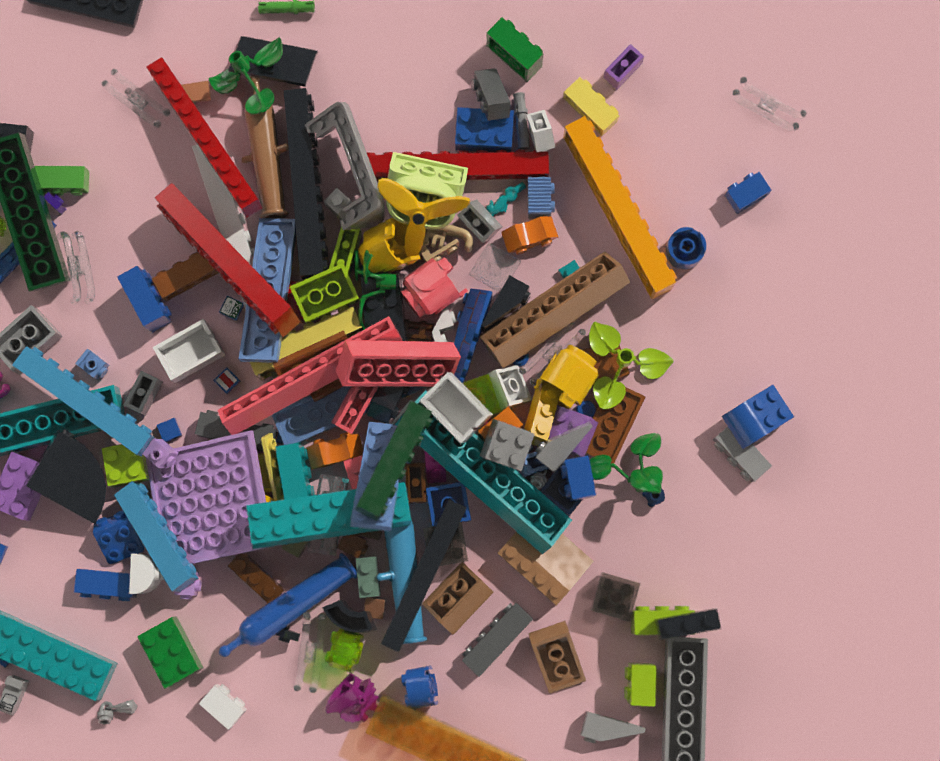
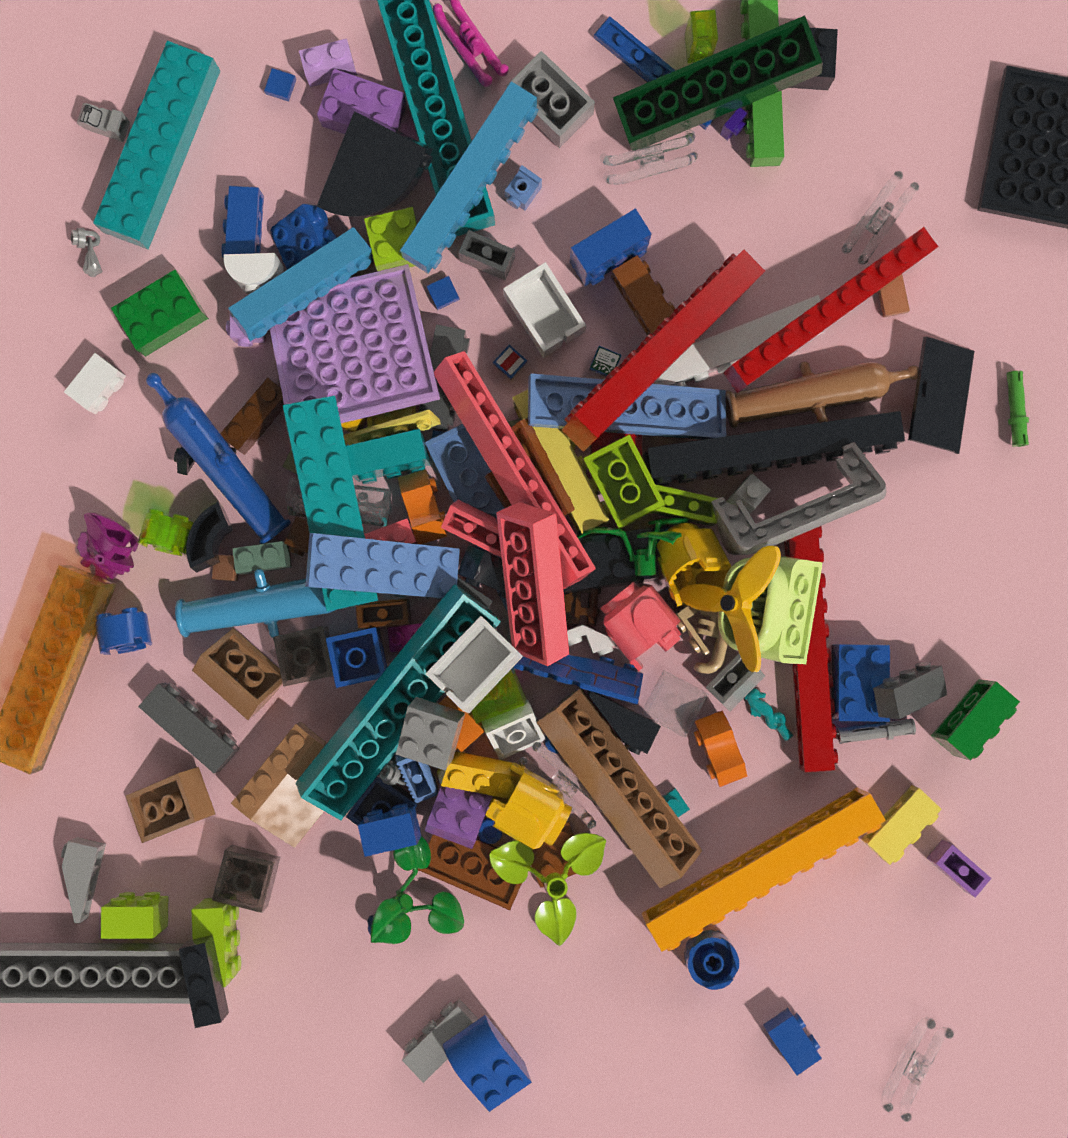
camera: 80 degrees right, 5 degrees up
lavender brick [143,438,179,469] -> none
green plant [209,37,283,115] -> none
clear piece [293,612,326,693] -> none
dark green brick [355,401,432,520] -> none
black tile [381,499,467,652] -> none
white brick [526,110,555,152] -> none
medium blue brick [528,177,555,218] -> none
light grey slope [535,422,592,472] -> none

